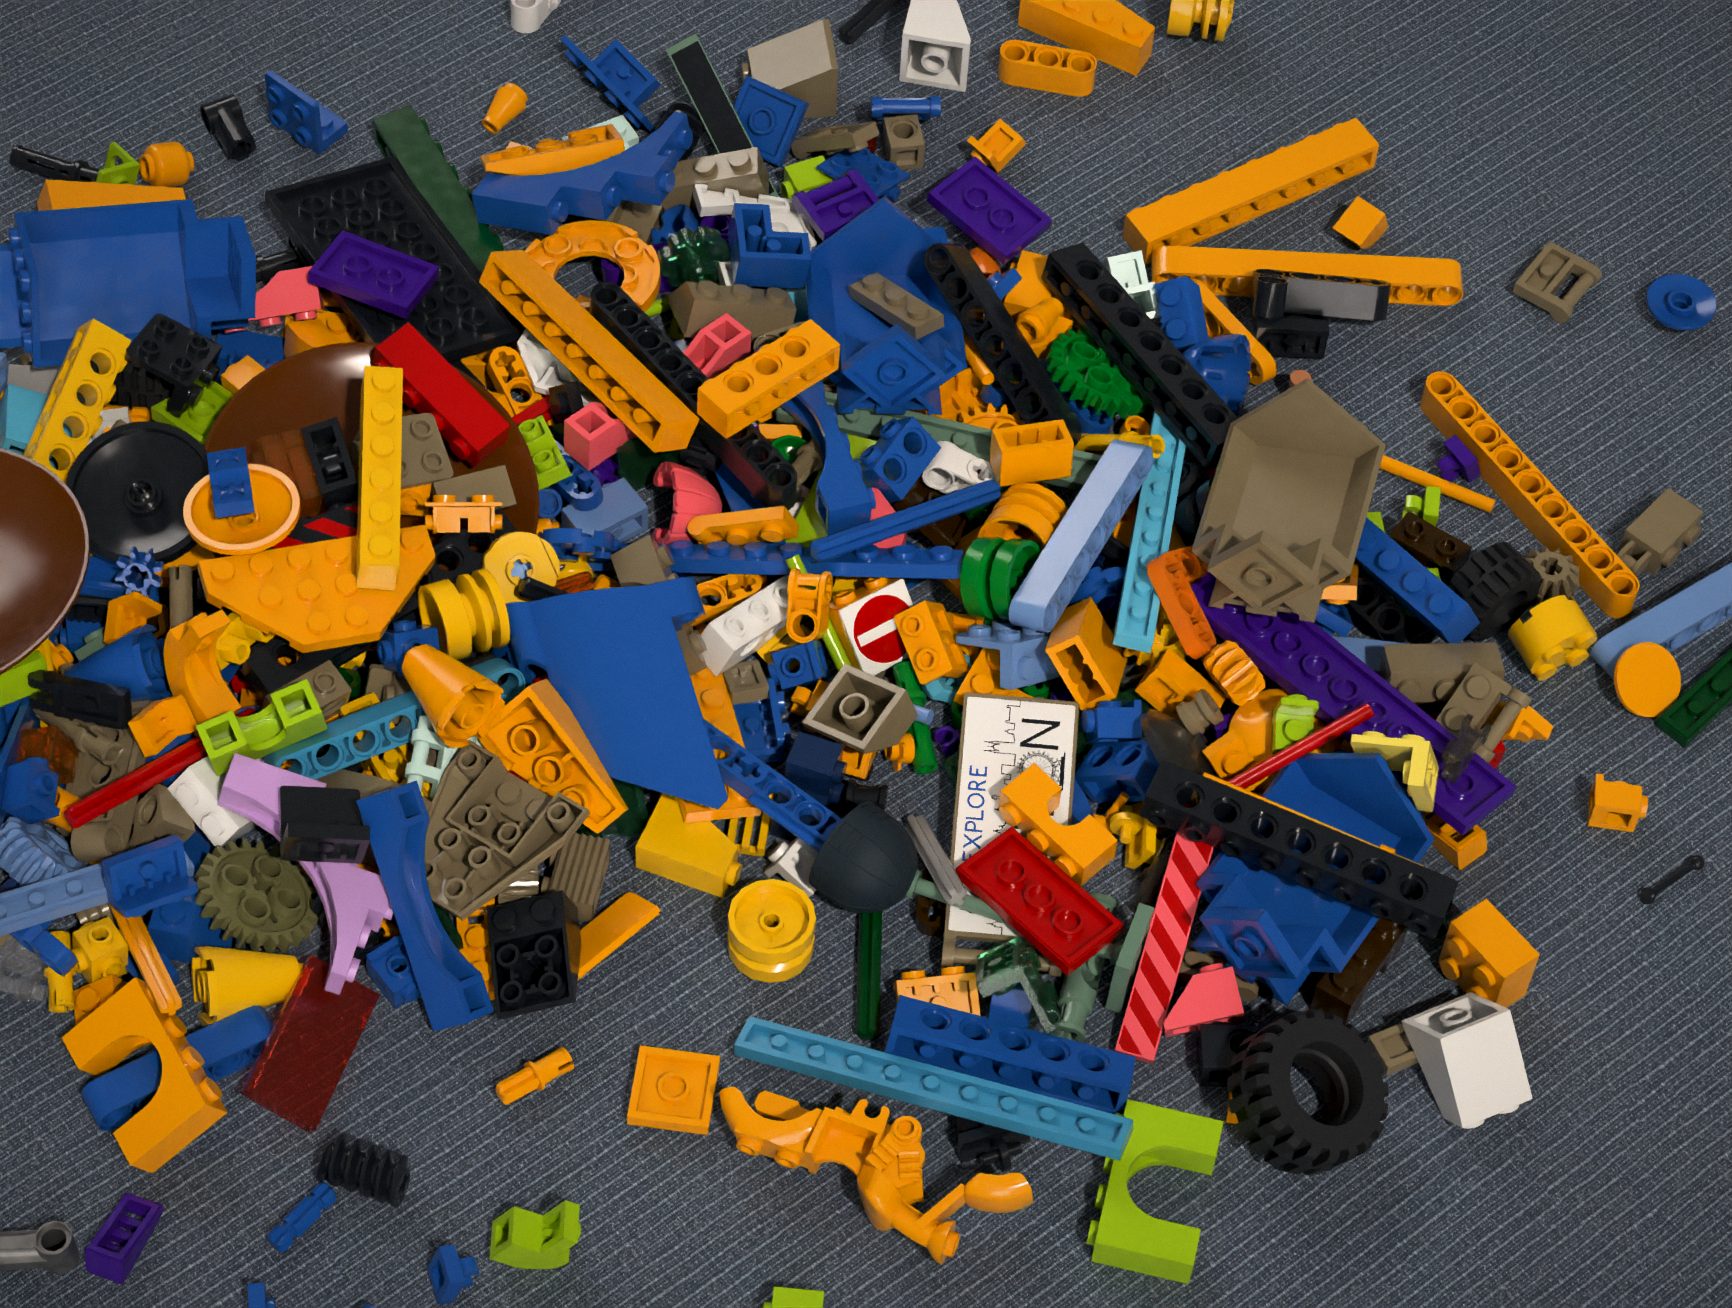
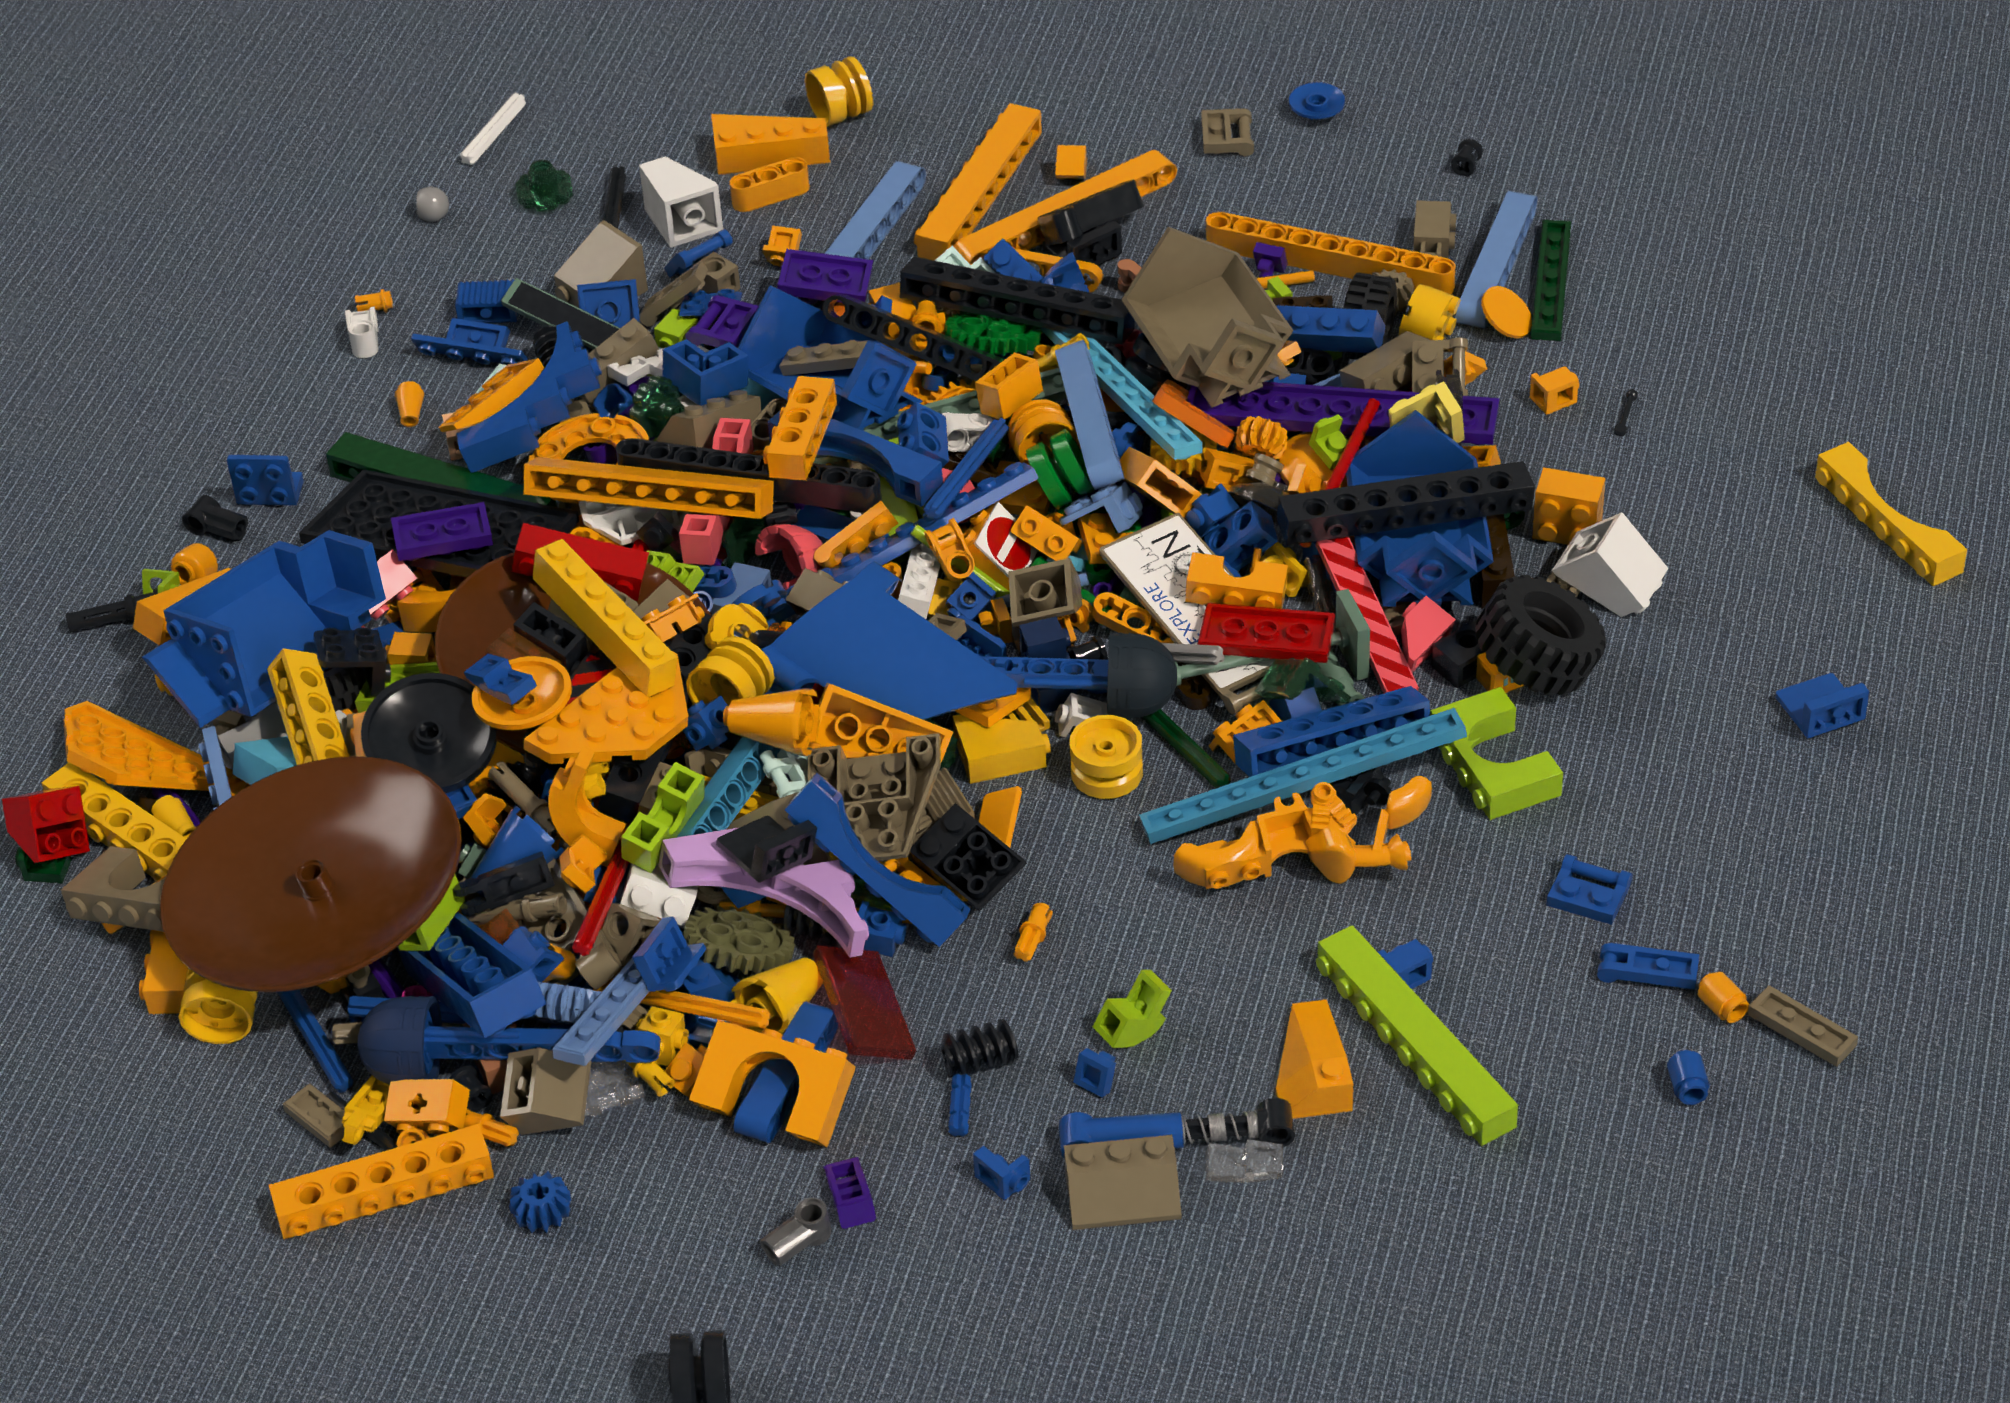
camera: 30 degrees left, 10 degrees down
blue gear [115,546,164,597] -> none
light orange plate [627,1045,720,1135] -> none
none -> blue brick [455,279,518,323]
none -> medium blue beam [824,161,926,259]
none -> light orange beam [1092,592,1174,643]

